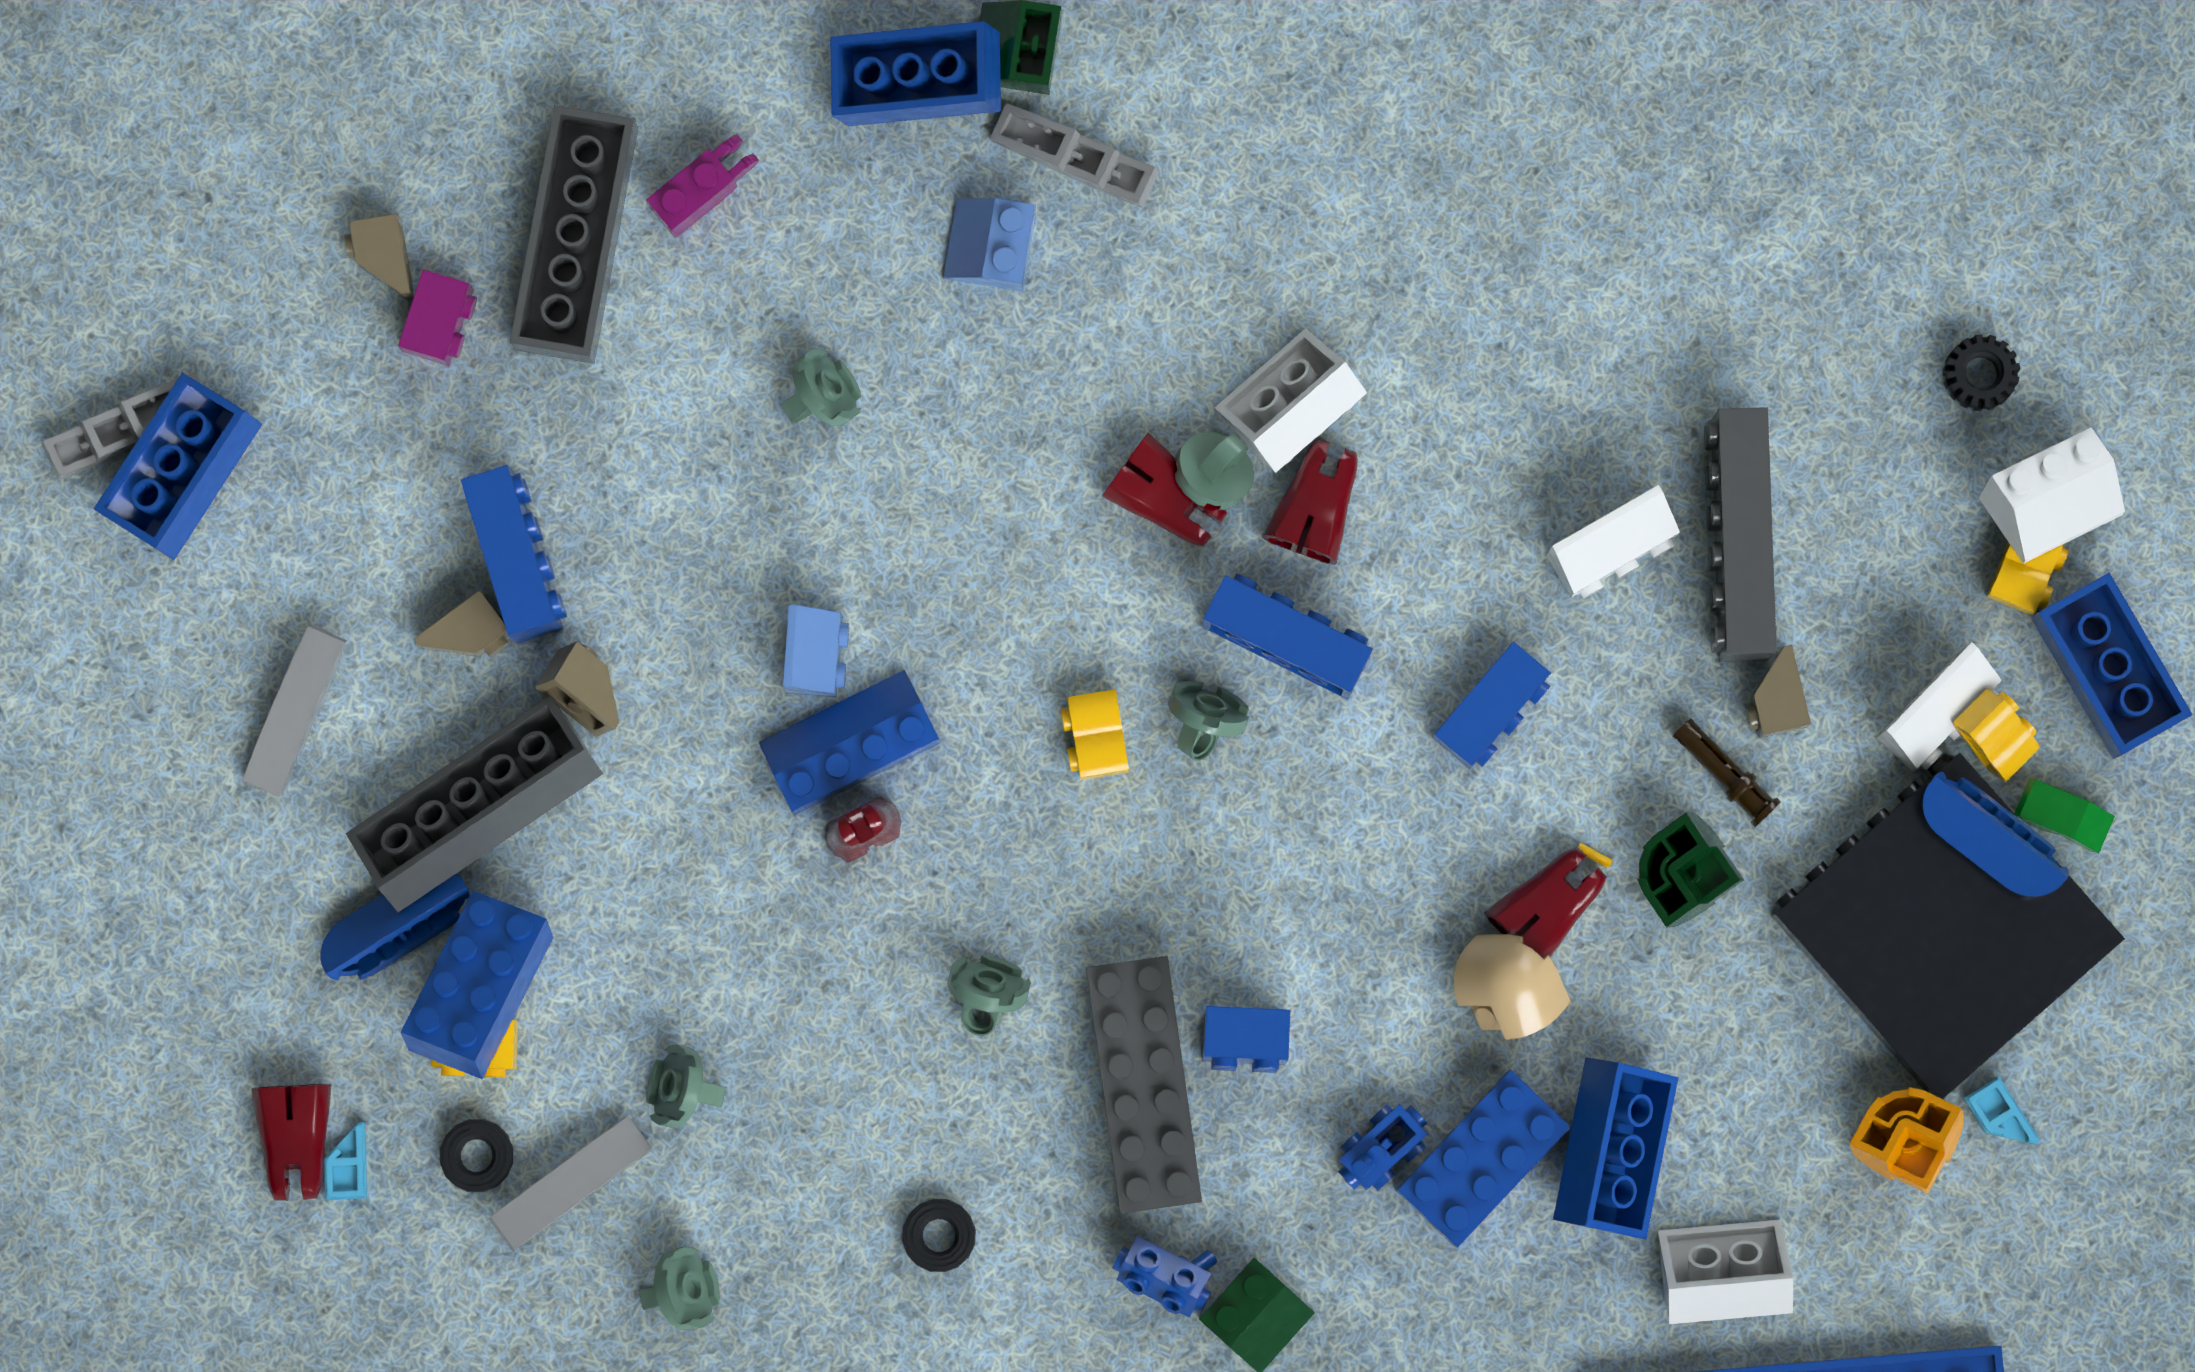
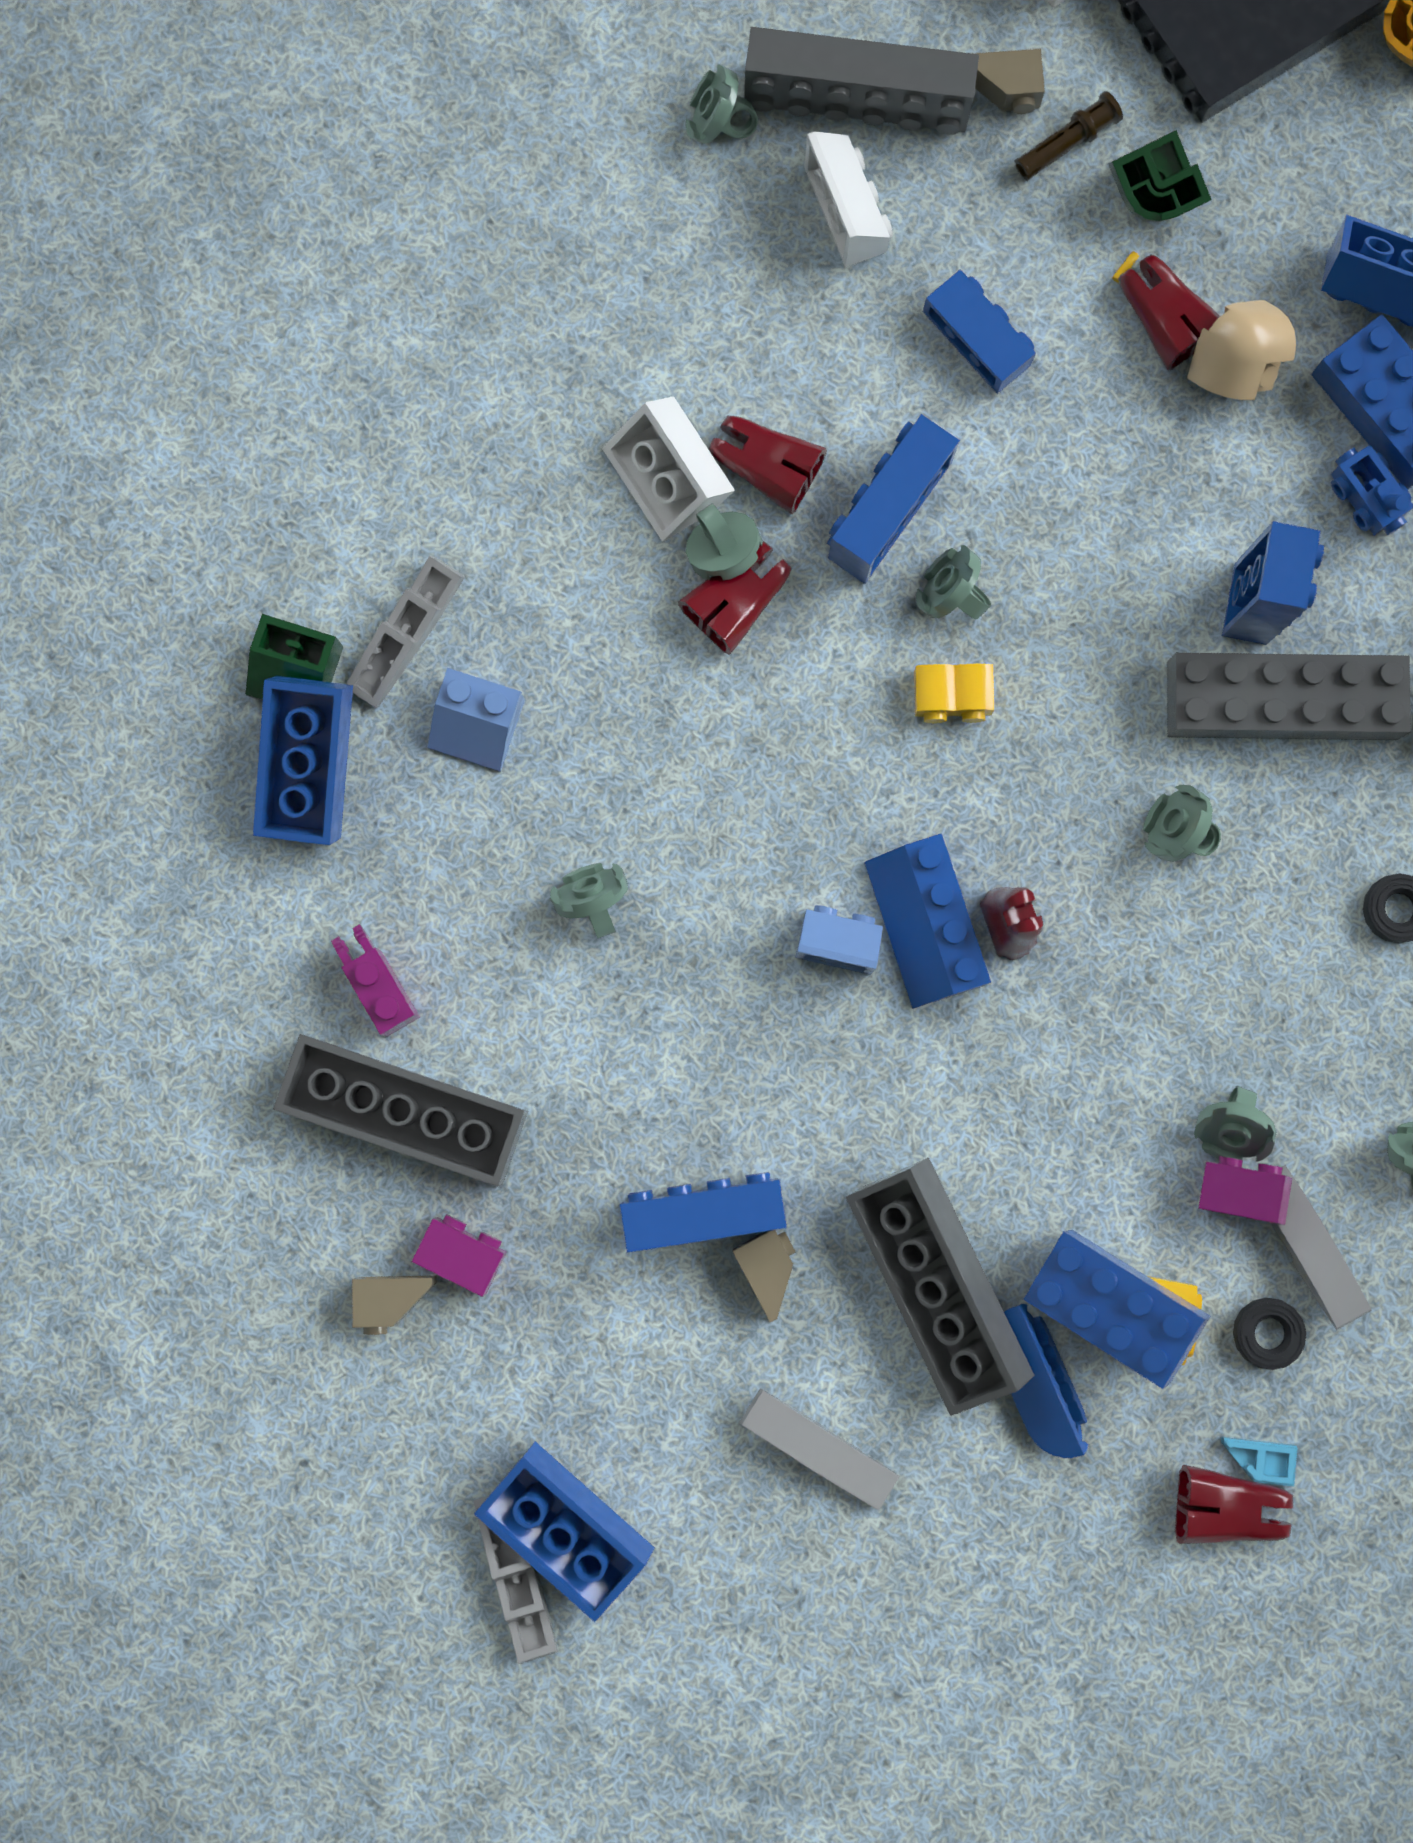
camera: 85 degrees left, 0 degrees up
dark tan slope [534,642,619,737] -> none
none -> sand green tile [685,64,758,144]
none -> magenta brick [1198,1156,1293,1225]

